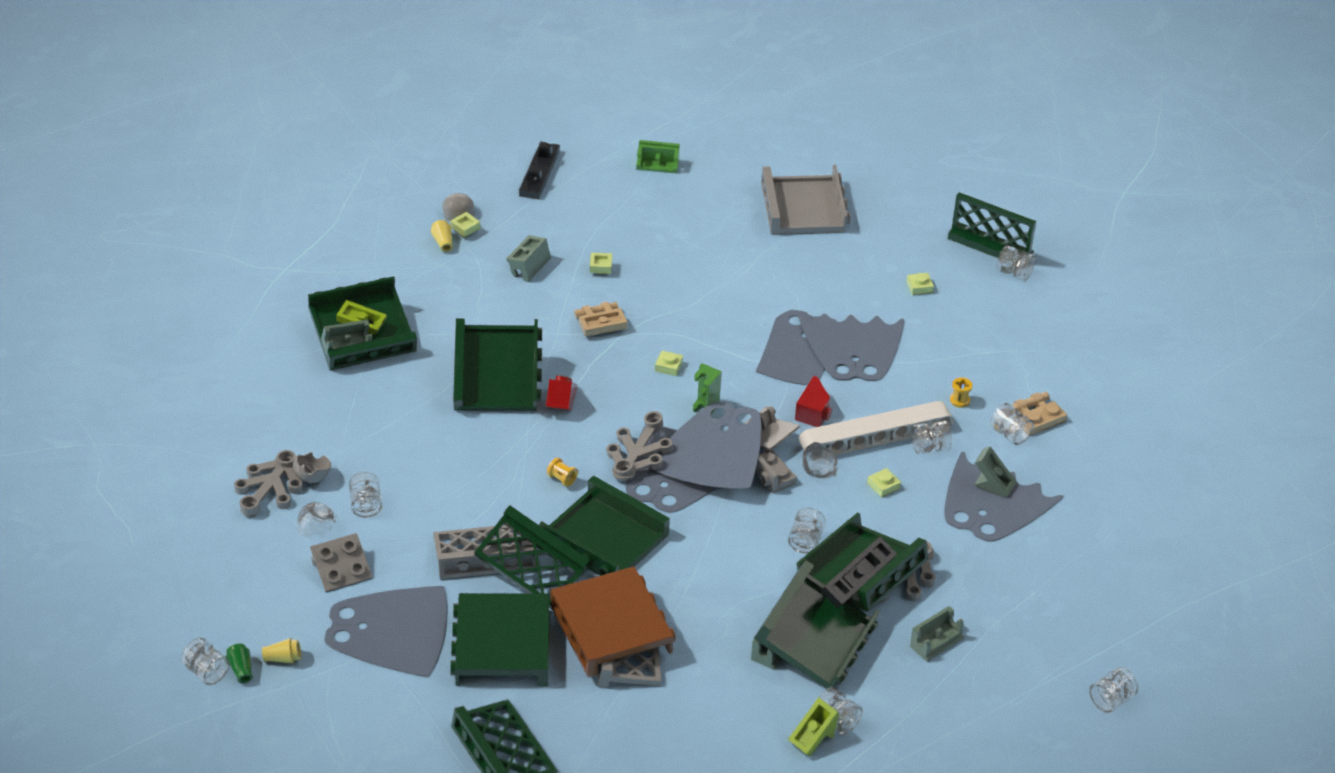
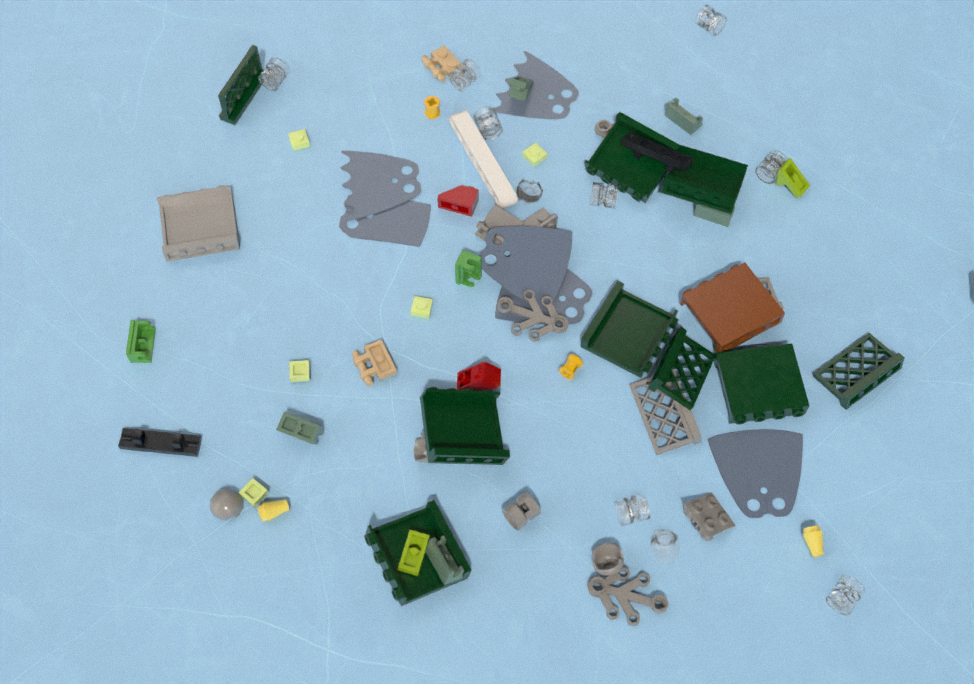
camera: 95 degrees left, 20 degrees up
green cone [225,643,253,683] -> none
none -> light grey wheel [502,492,541,531]

